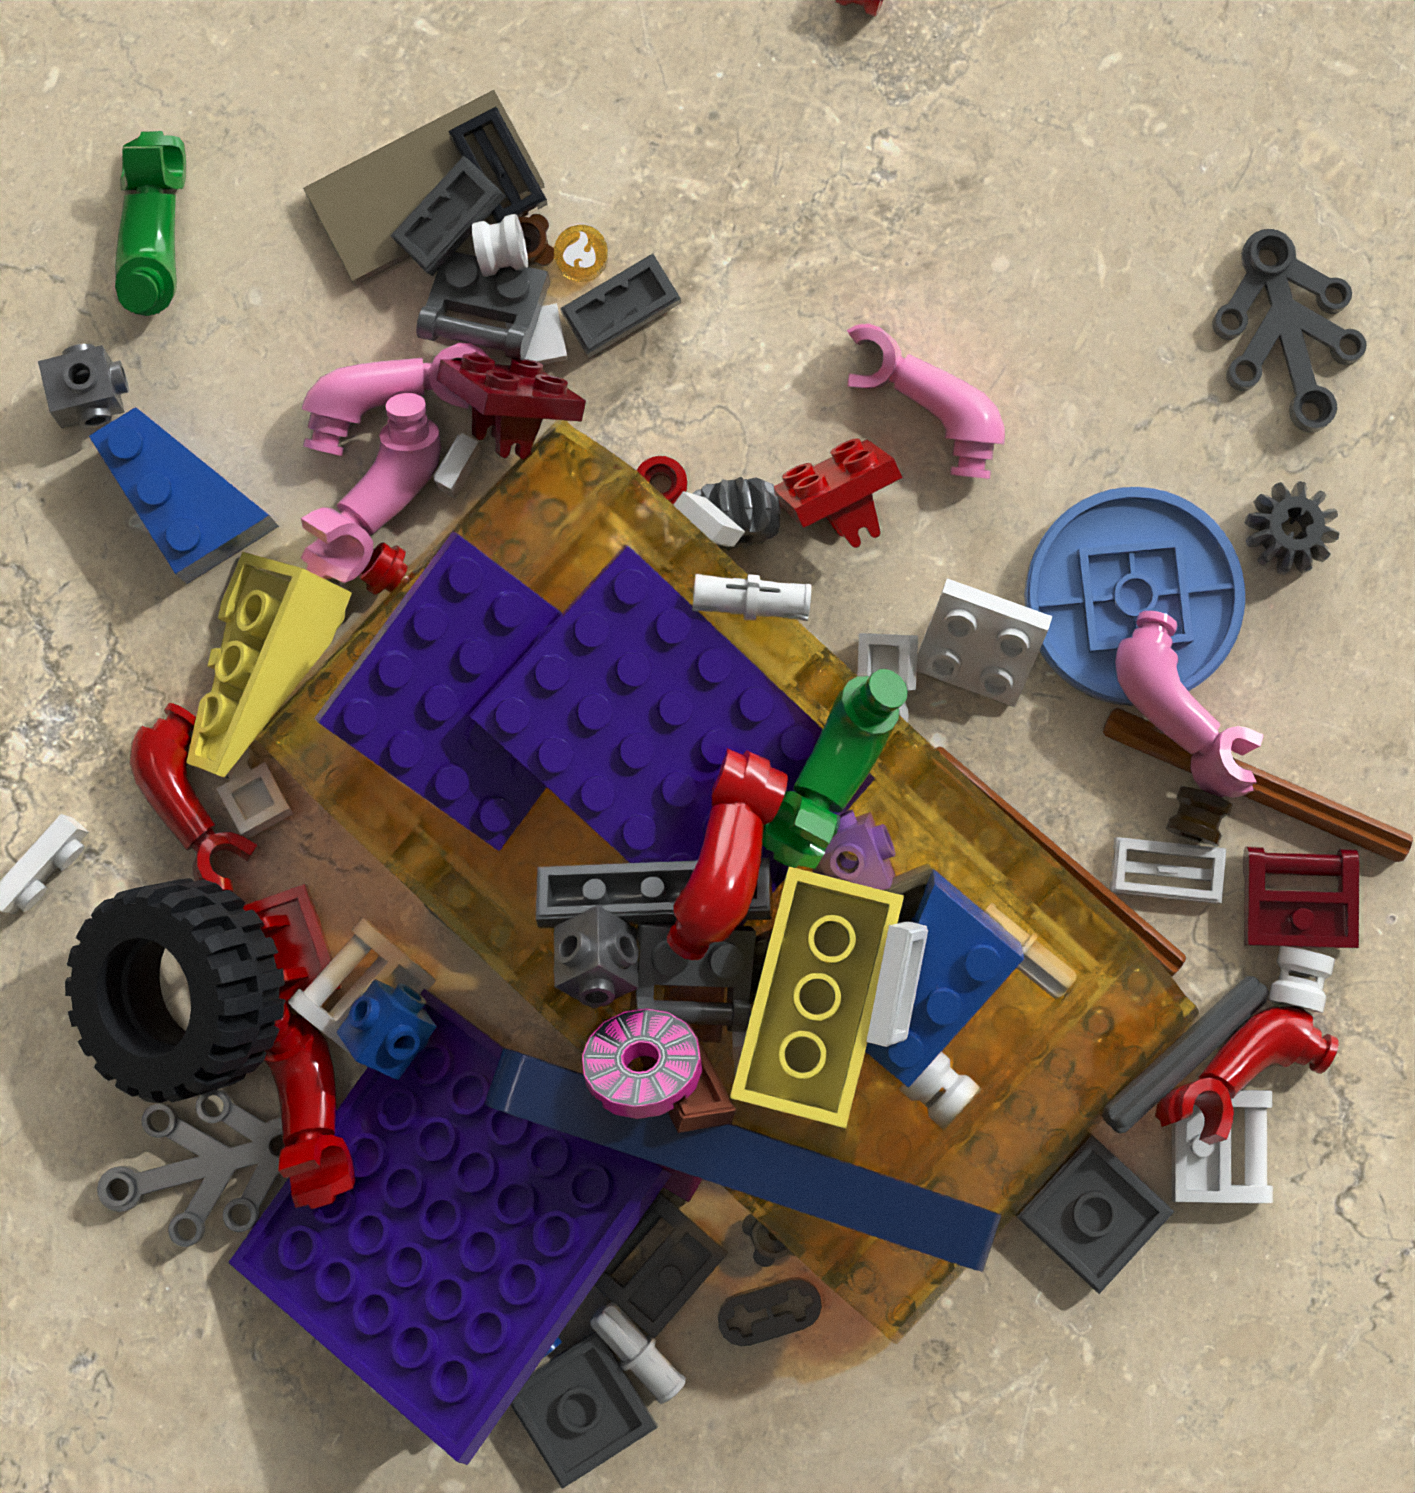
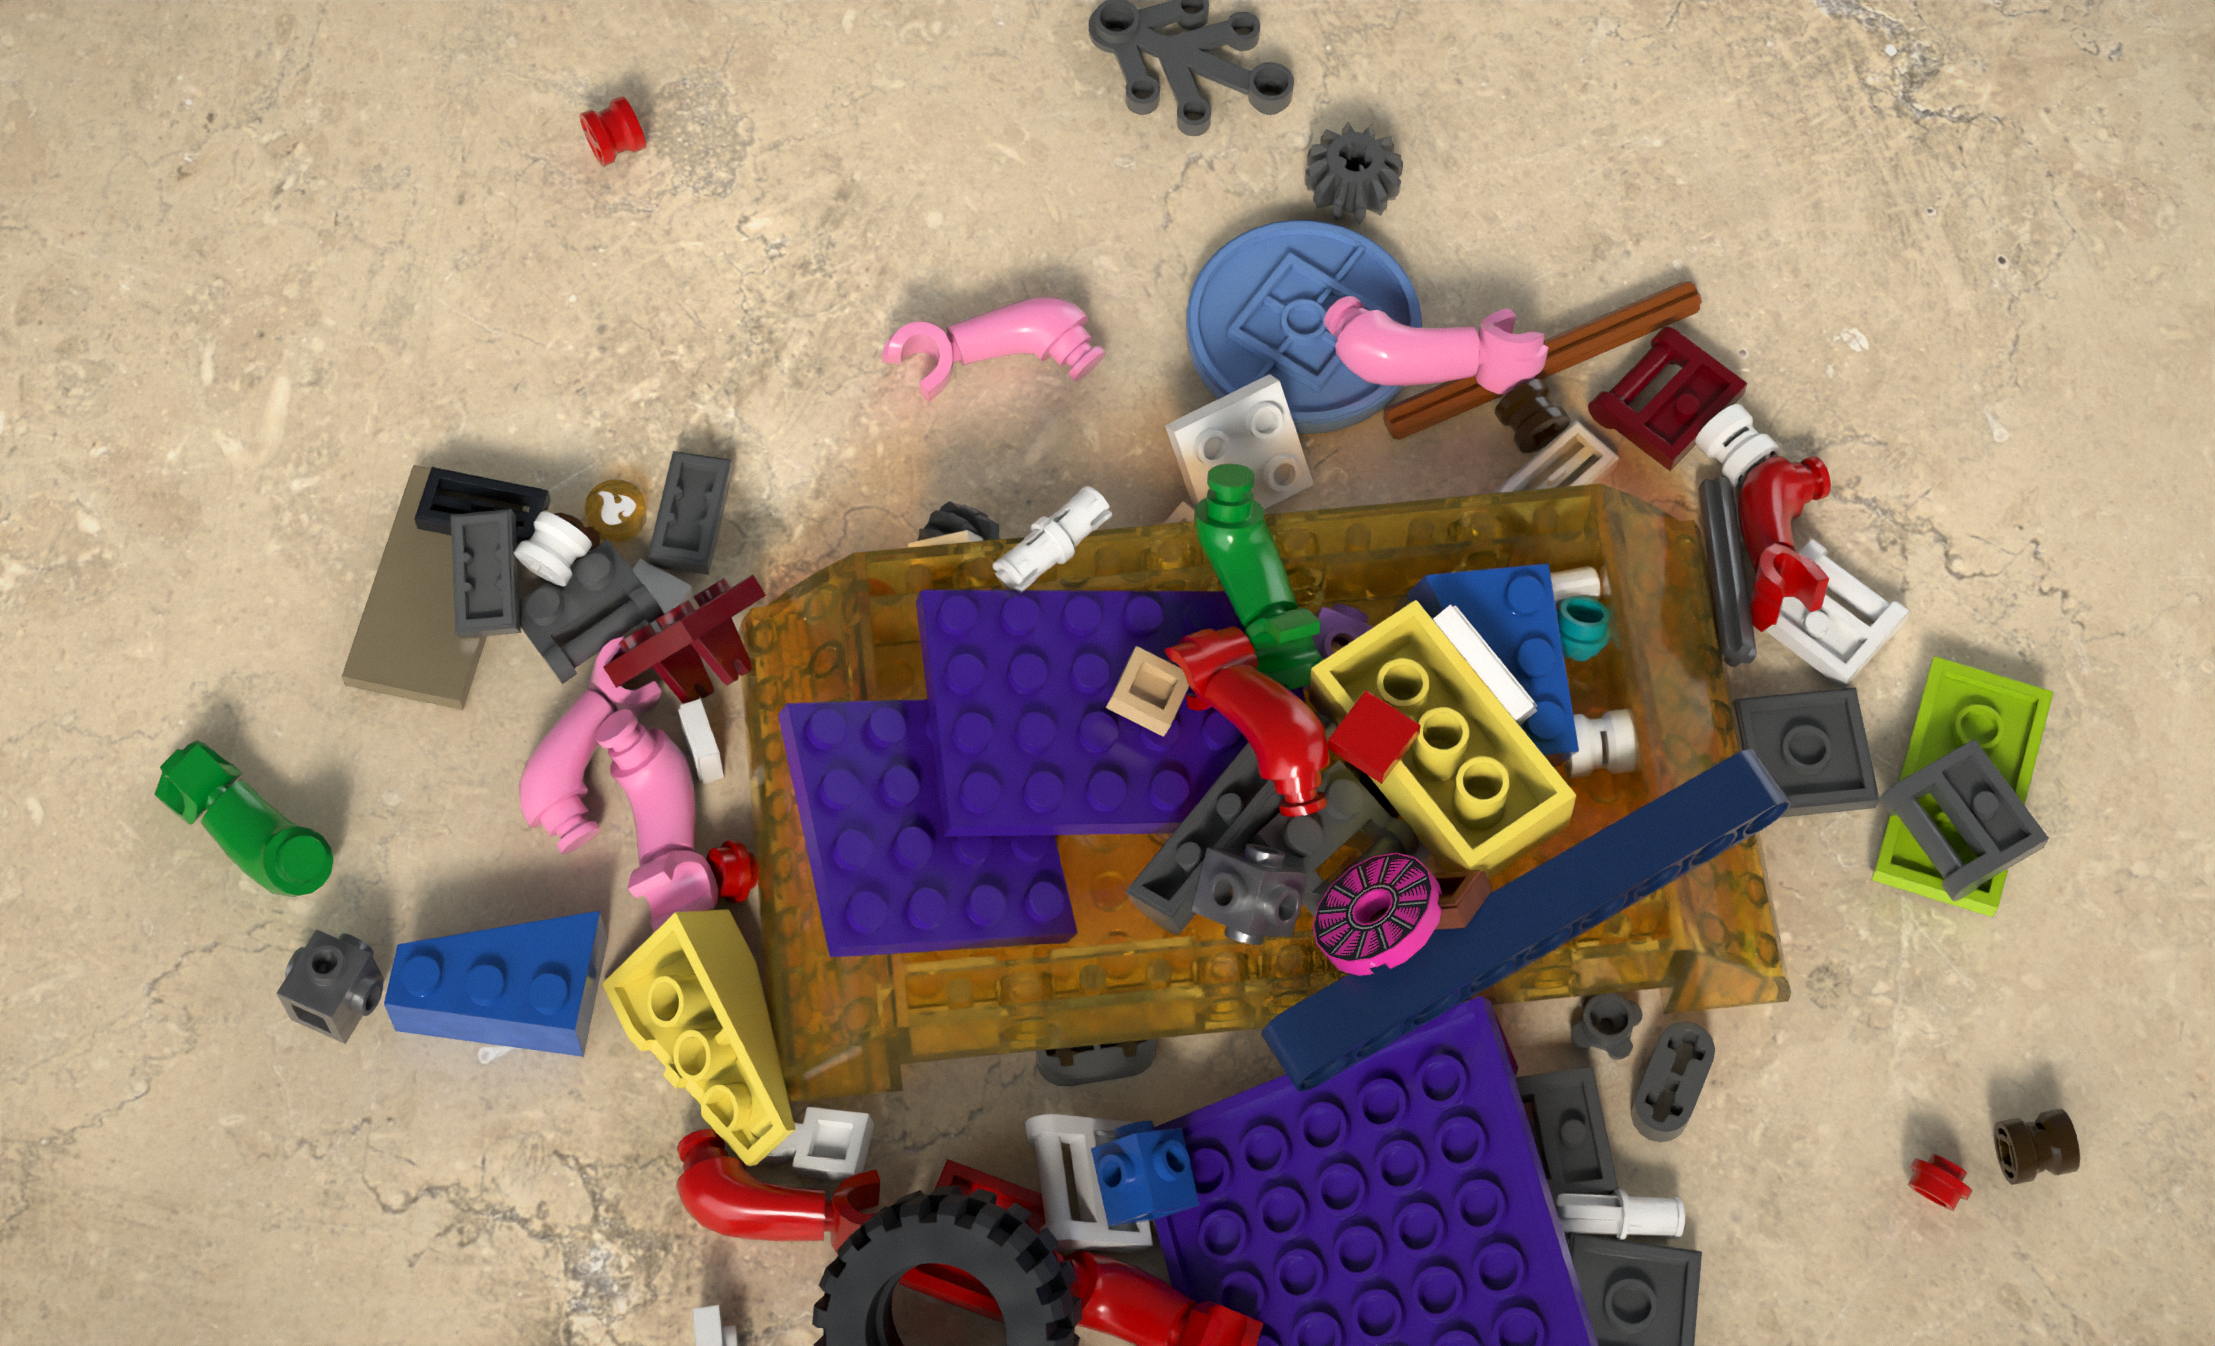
camera: 50 degrees left, 20 degrees down
red plate [774,438,903,548] -> none
none -> tan plate [1106,646,1189,737]
none -> red tile [1328,690,1421,784]
none -> teal plate [1556,596,1612,661]
none -> lime plate [1871,656,2054,917]
none -> dark grey plate [1879,739,2049,901]

